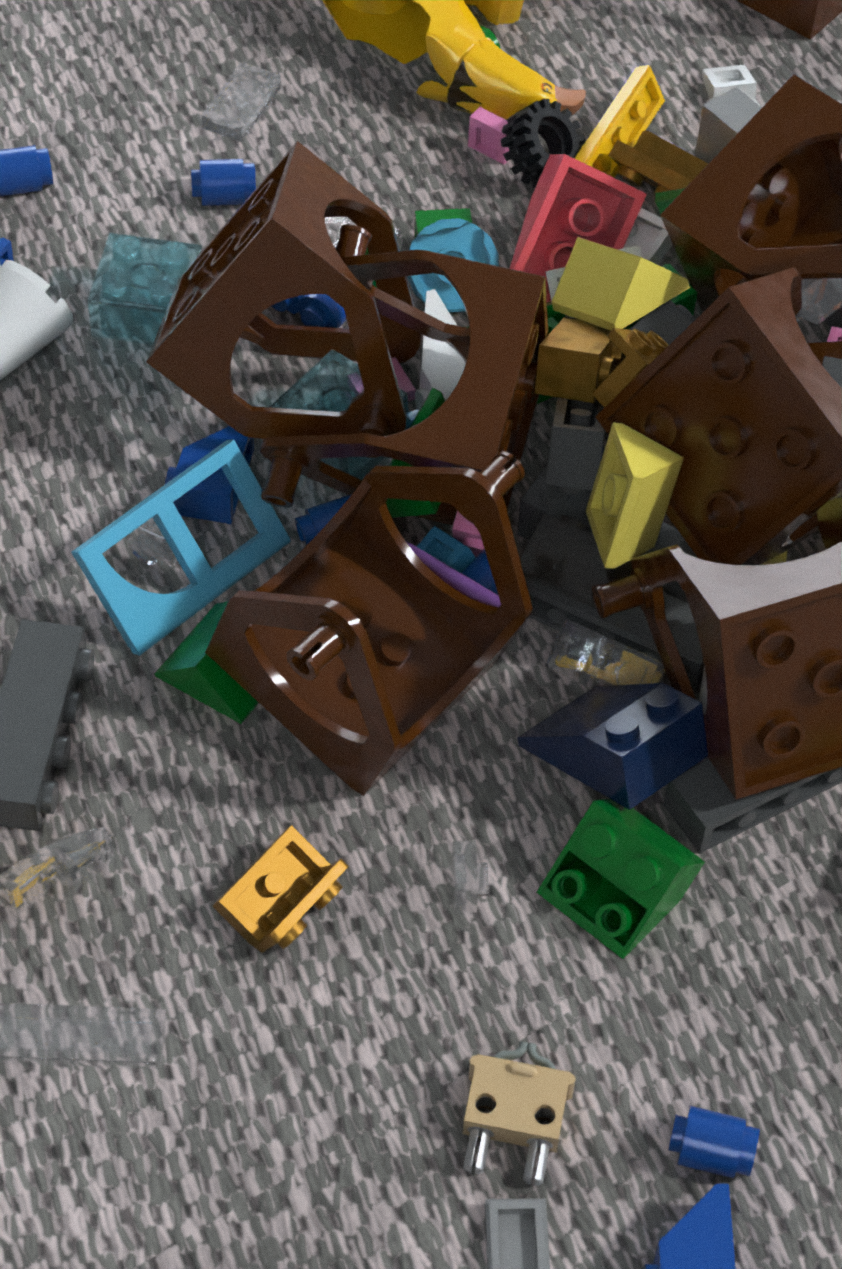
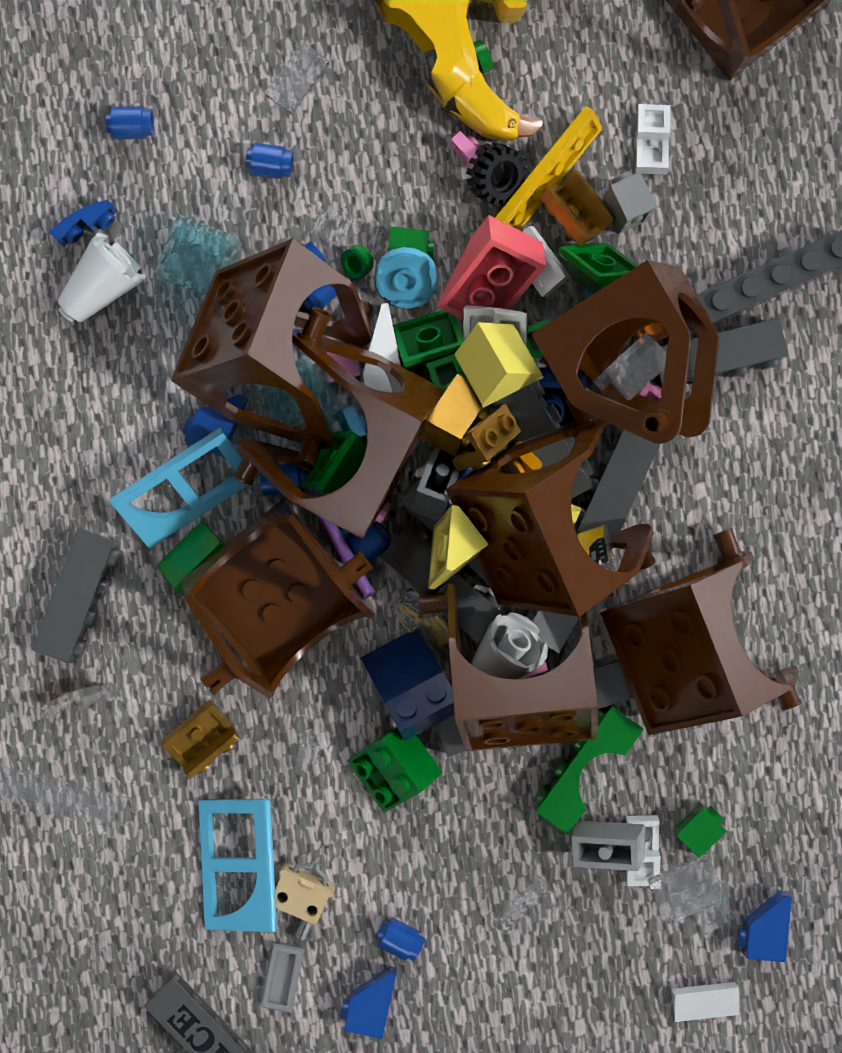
camera: 20 degrees right, 35 degrees up
none -> medium azure window [198,798,277,933]

